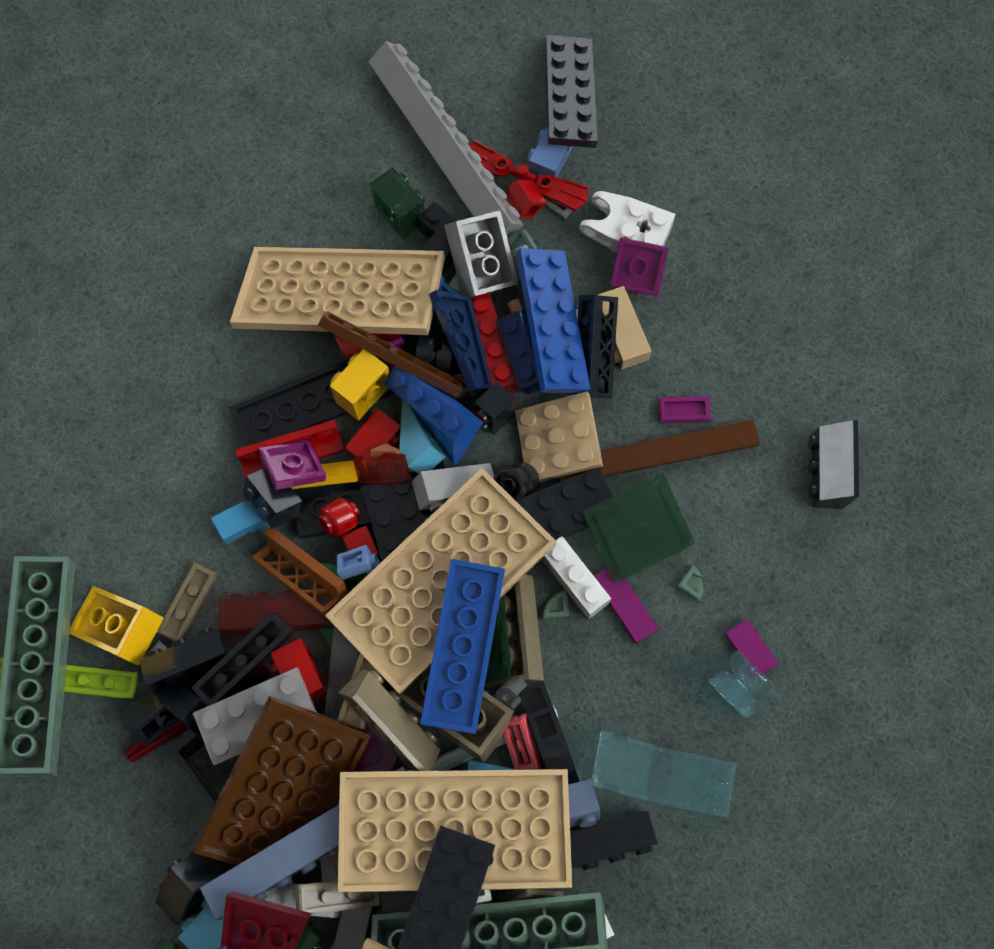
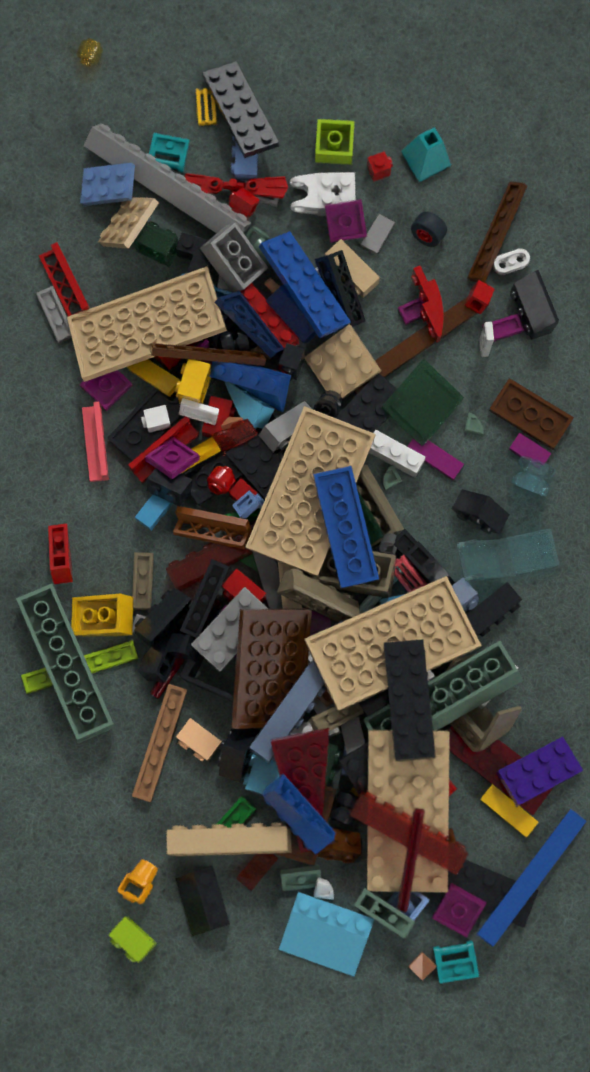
camera: 25 degrees left, 5 degrees up
none -> light grey tile [36,286,72,344]
none -> red fence [39,242,90,316]
none -> red slope [48,524,73,584]
none -> magenta tile [79,370,133,411]
none -> medium blue plate [80,163,135,206]
none -> coral fence [82,401,109,482]
none -> tan plate [98,197,159,249]
none -> yellow tile [127,359,180,397]
none -> medium nougat plate [132,684,188,802]
none -> white brick [141,405,171,433]
none -> teal plate [149,133,190,173]
none -> light nougat brick [176,718,222,762]
none -> white tile [179,398,219,425]
none -> yellow tile [196,88,217,126]
none -> lime brick [315,119,354,165]
none -> light grey tile [361,214,395,255]
none -> red brick [367,151,393,182]
none -> teal slope [401,127,451,182]
none -> black wheel [411,212,448,247]
none -> red slope [411,266,444,343]
none -> black brick [451,489,510,534]
none -> red brick [464,280,495,314]
none -> reddish brown tile [467,182,527,283]
none -> white tile [479,322,494,357]
none -> magenta tile [482,314,524,341]
none -> reddish brown plate [489,378,574,450]
none -> white plate [493,249,530,275]

